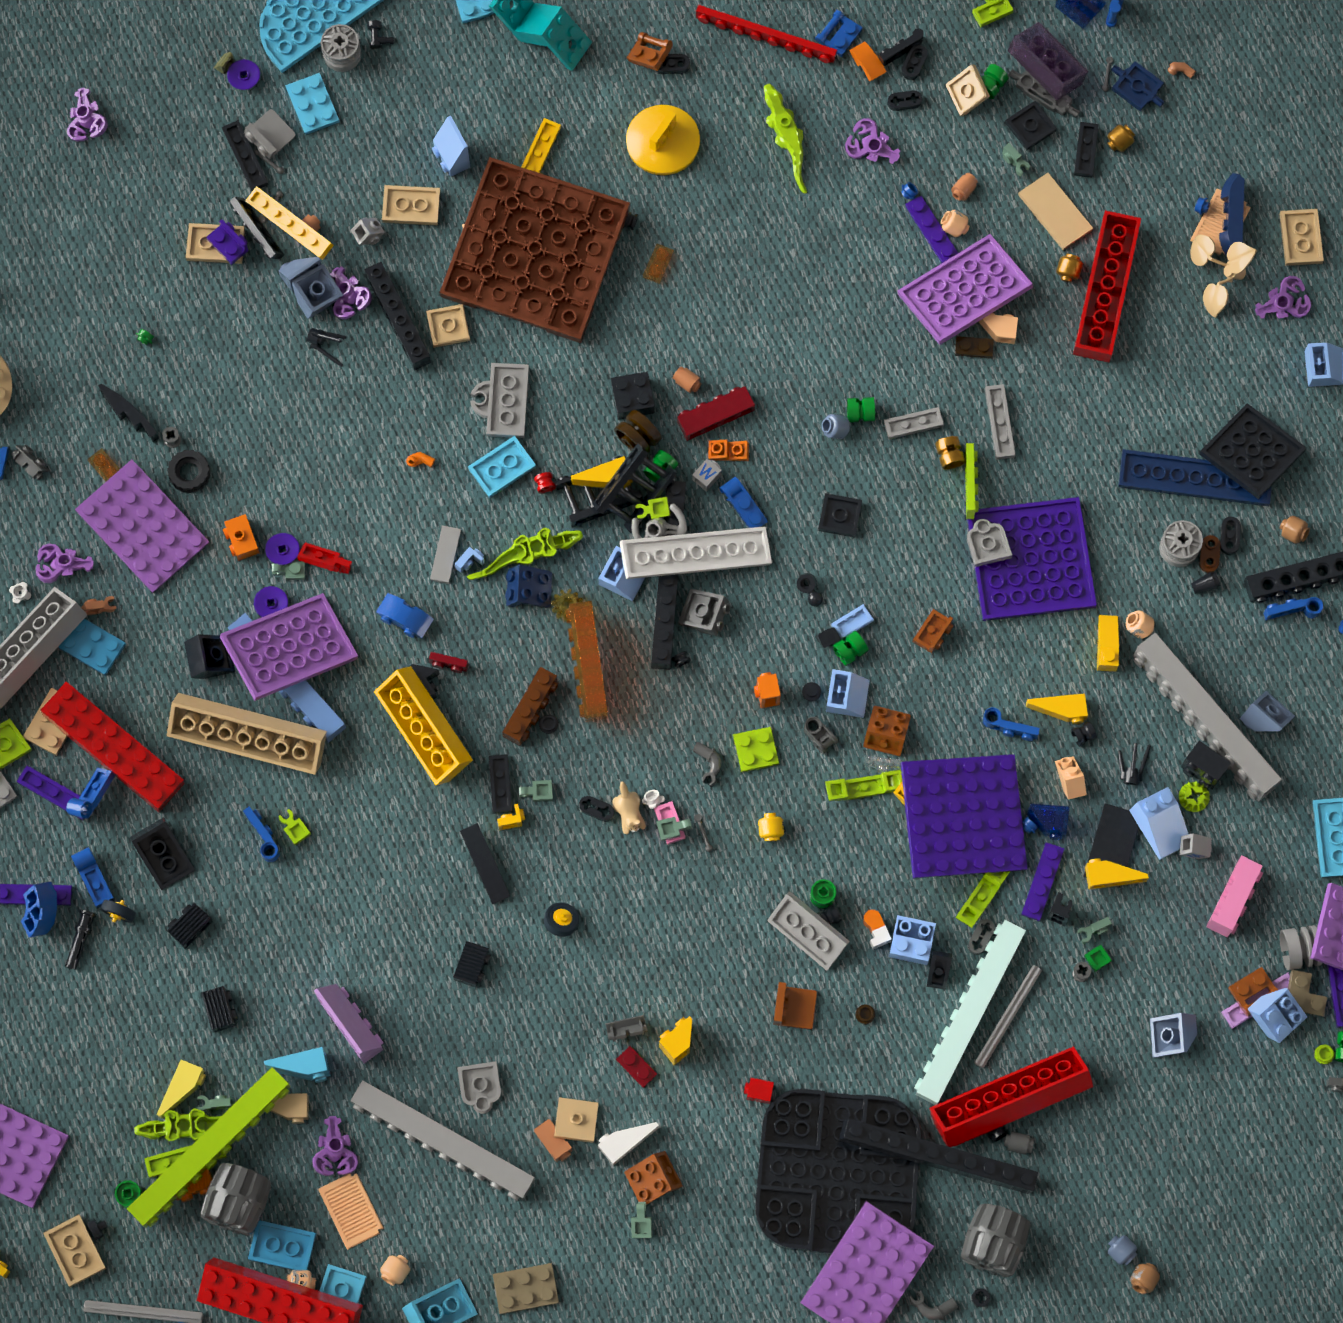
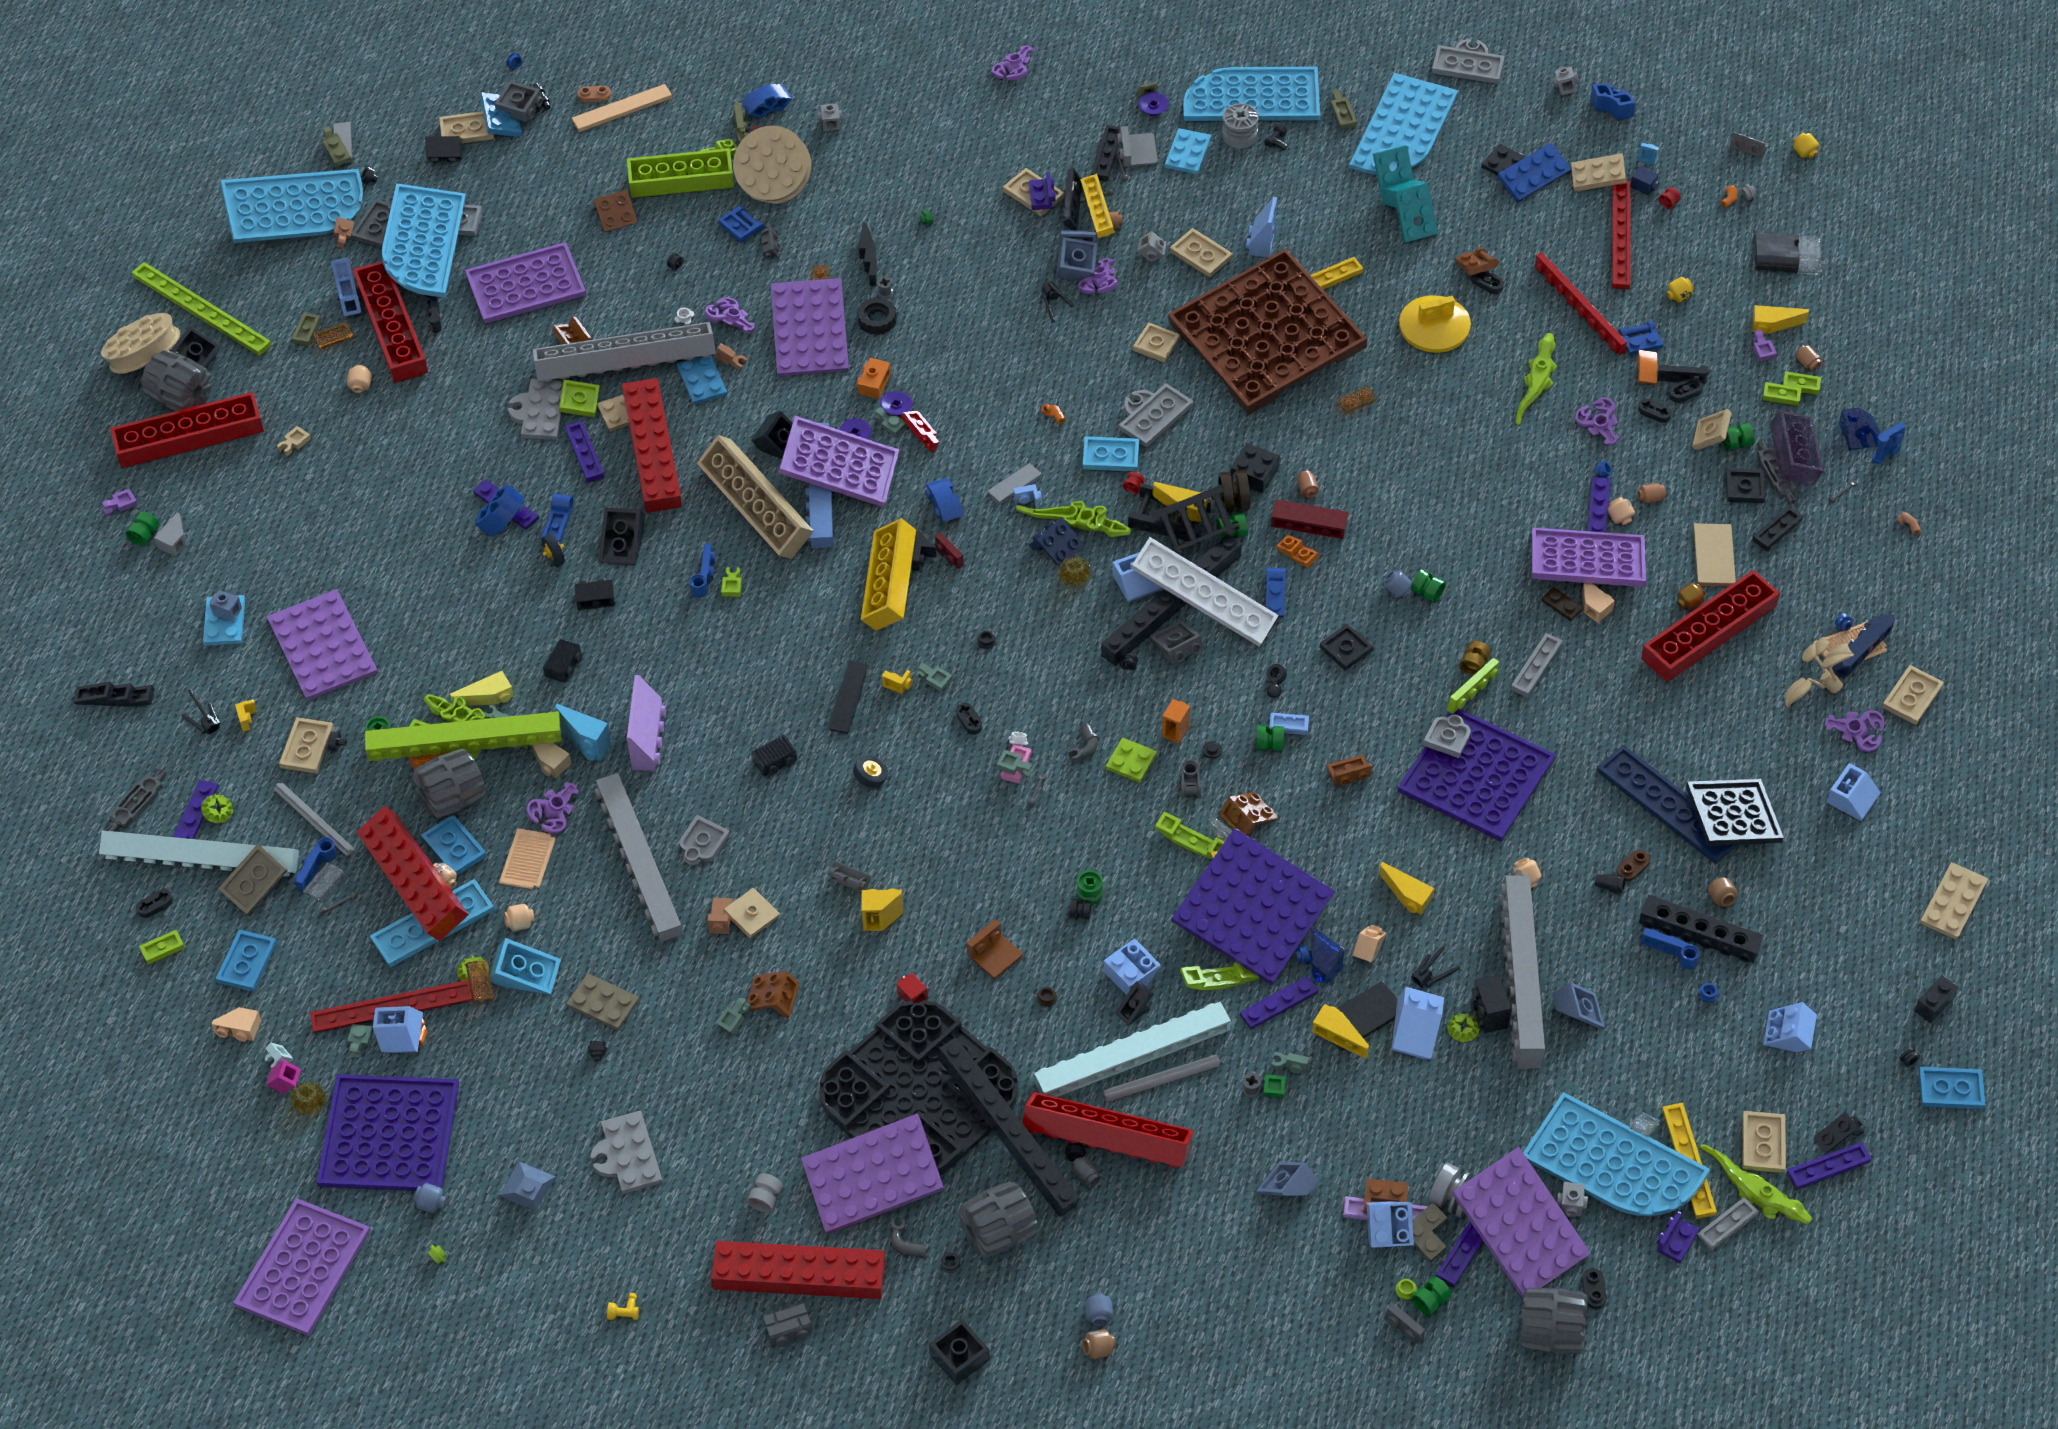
camera: 40 degrees right, 20 degrees down
black pin [65,909,97,970] -> none
blue plate [66,768,115,819] -> none
black brick [364,262,431,371] -> none
black plate [489,754,512,814] -> none
reddish brown brick [502,667,559,746] -> none
clear orange brick [565,601,608,722] -> none
white slope [598,1122,659,1166] -> none
tan animal [612,782,646,834] -> none
dark red plate [616,1046,657,1088] -> none
black bush [624,212,638,230] -> none
light grey piece [631,504,687,539] -> none
lime plate [635,497,670,519] -> none
light grey brick [692,459,721,492] -> none
yellow head [758,813,784,842] -> none
light grey plate [767,891,850,971] -> none
black slope [815,627,840,648] -> none
light blue slope [826,669,870,718] -> none
leg [863,909,891,949] -> none
light grey plate [884,407,944,440] -> none
dark grey beam [968,919,995,955] -> none
blue plate [983,707,1040,741] -> none
sand green plate [1002,143,1030,176] -> none
black hinge [1047,892,1072,926] -> none
black wheel [1071,721,1097,747] -> none
yellow slope [1097,615,1119,672] -> none
pearl gold head [1107,125,1135,152] -> none
dark blue plate [1111,61,1165,112] -> none
light grey wheel [1159,520,1203,567] -> none
light grey brick [1180,833,1212,859] -> none
bright pink wedge [1206,855,1263,937] -> none
black plate [1220,517,1241,555] -> none

